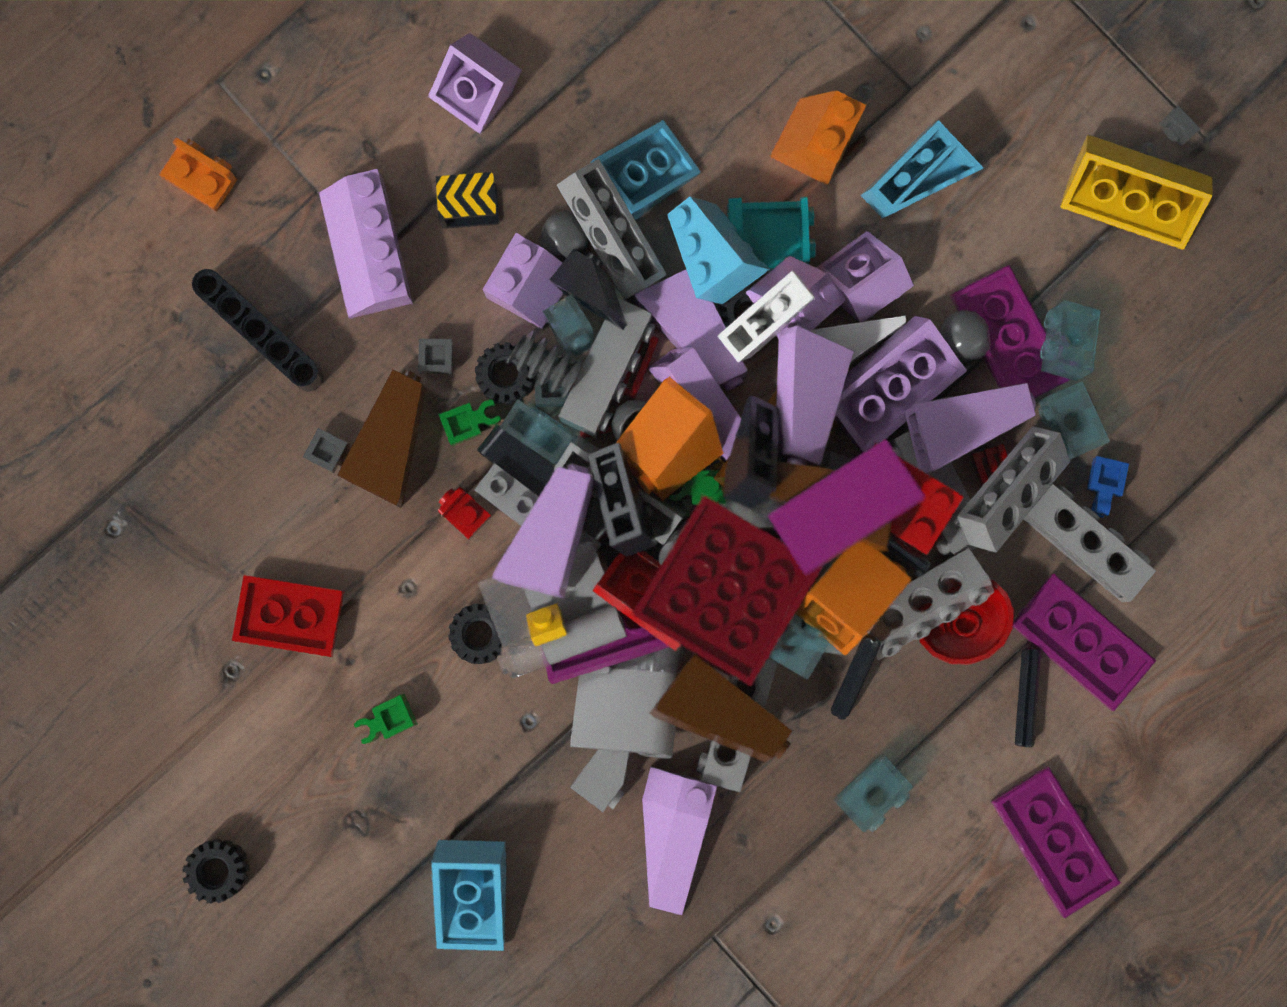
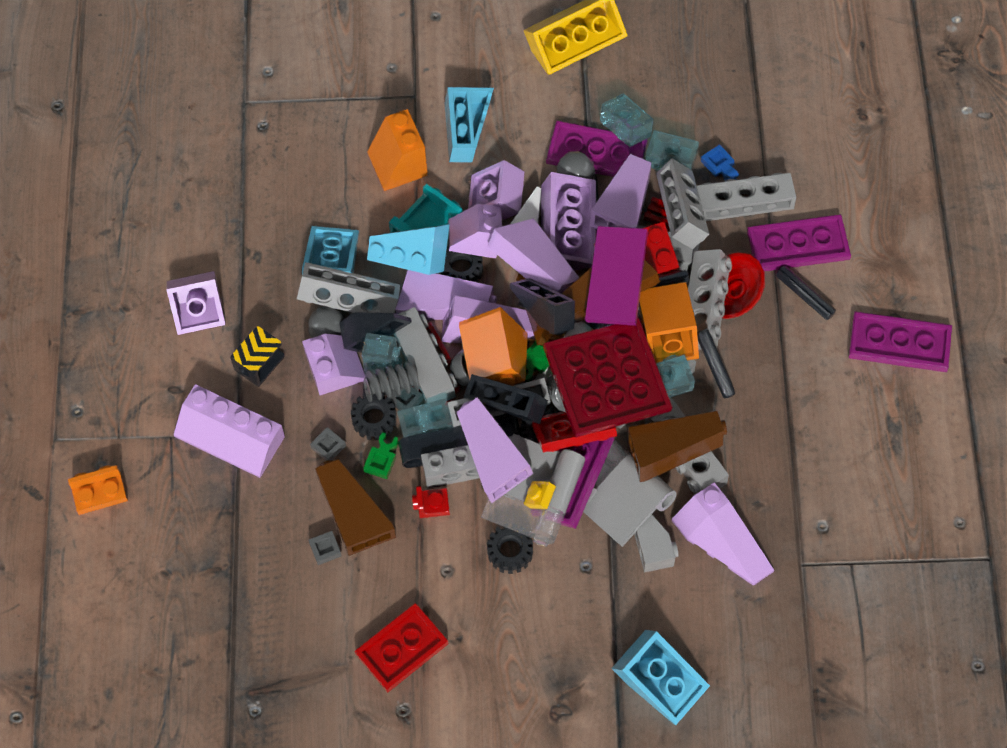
camera: 45 degrees left, 20 degrees down
black beam [192,269,324,392] -> none
green plate [354,694,418,744] -> none
white slope [718,270,815,362] -> none
clear light blue brick [833,755,913,833] -> none

